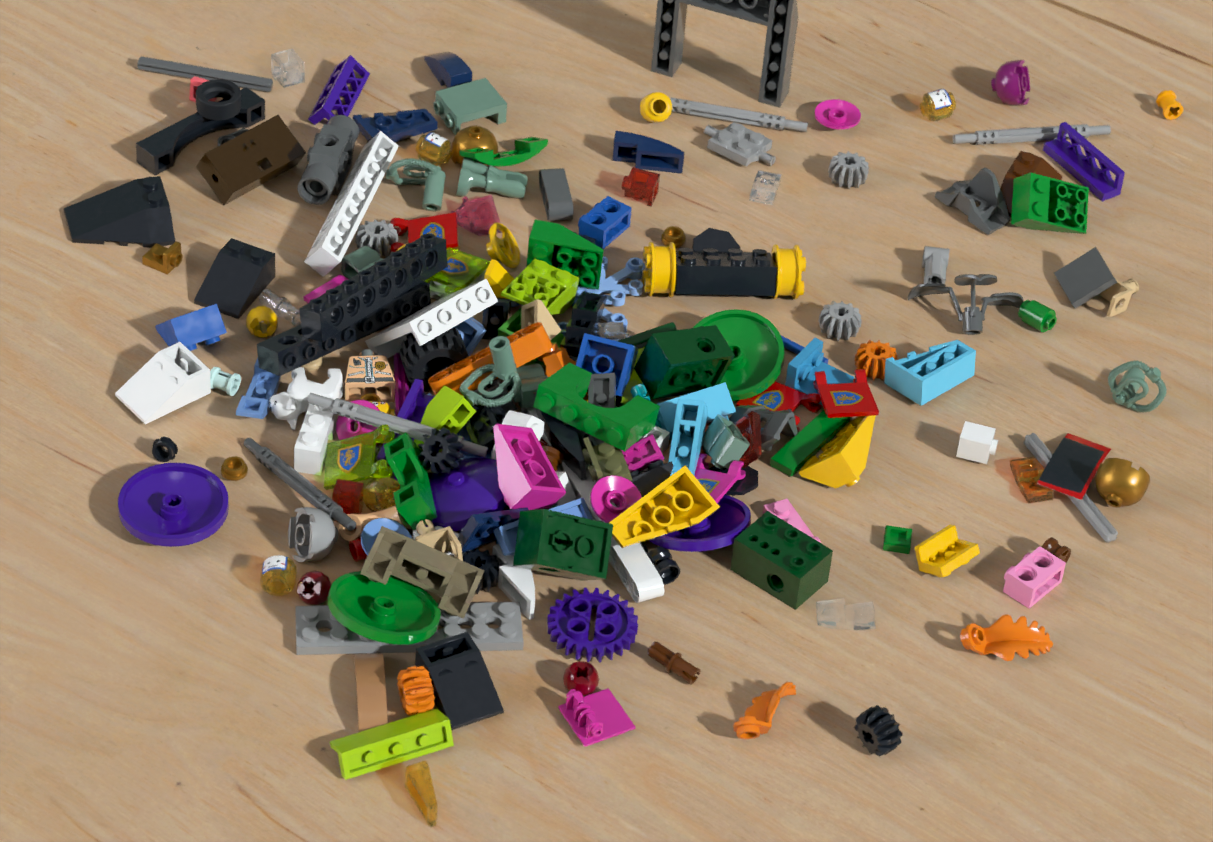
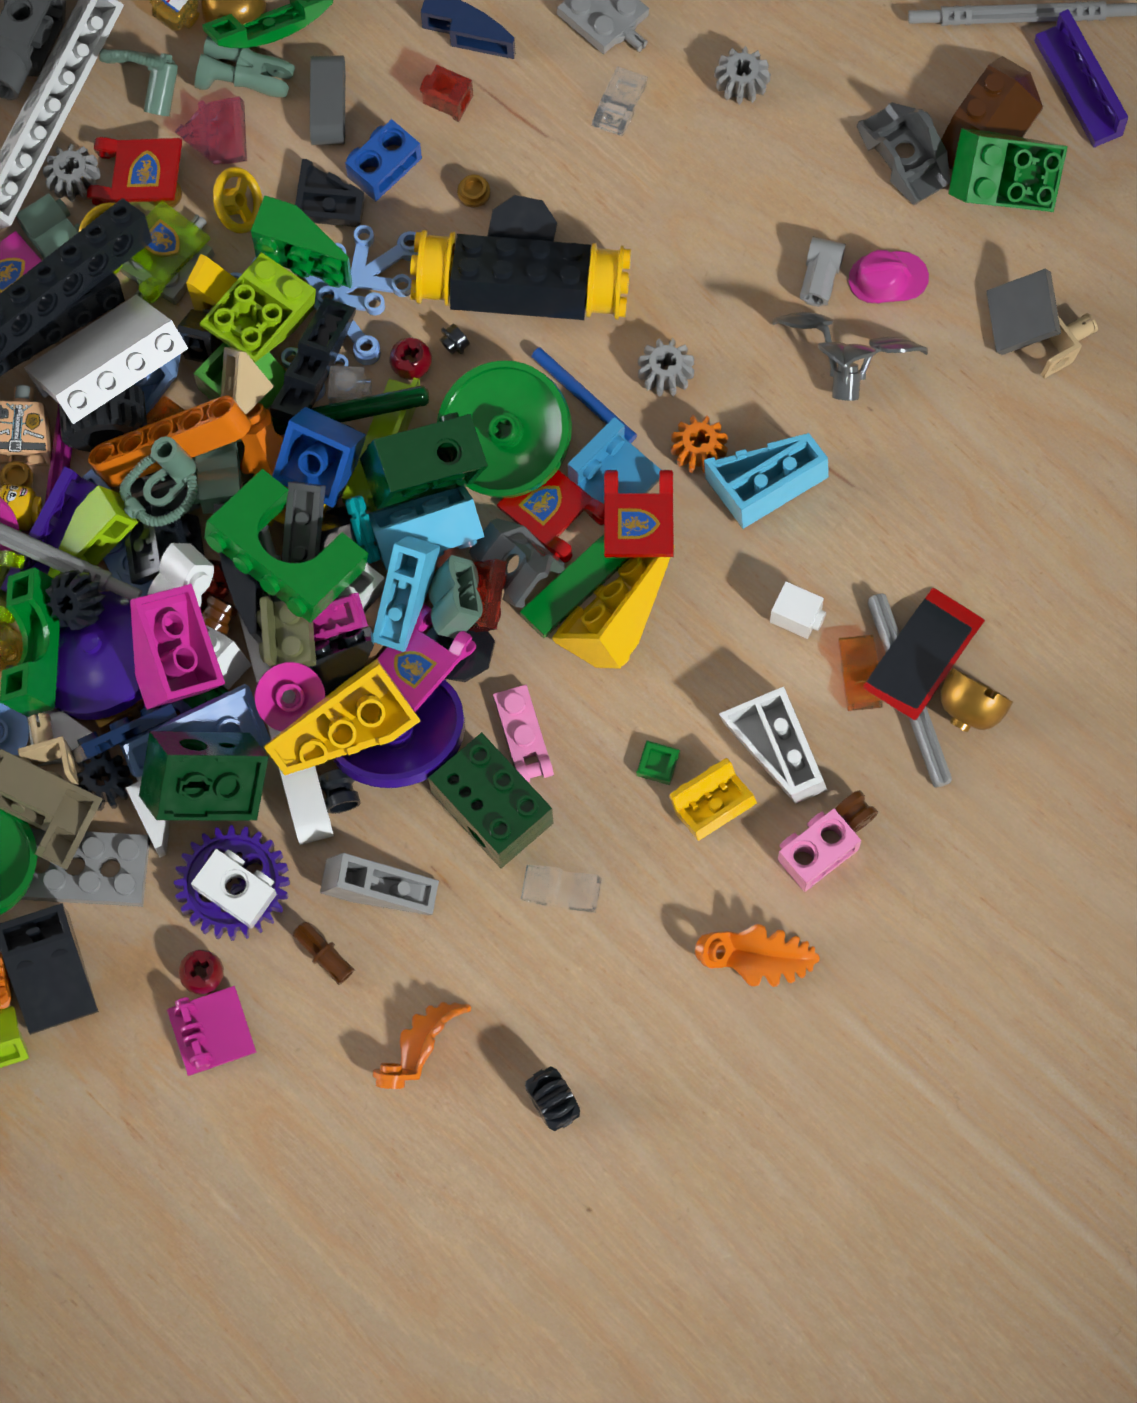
camera: 15 degrees right, 30 degrees up
green brick [1018,300,1057,332] -> none
sand green piece [1108,360,1167,413] -> none
none -> white brick [191,849,277,929]
none -> light grey slope [320,853,439,915]
none -> dark red piece [389,337,432,380]
none -> black plate [440,324,470,355]
none -> white wedge [719,686,828,804]
none -> dark pink piece [849,250,929,303]

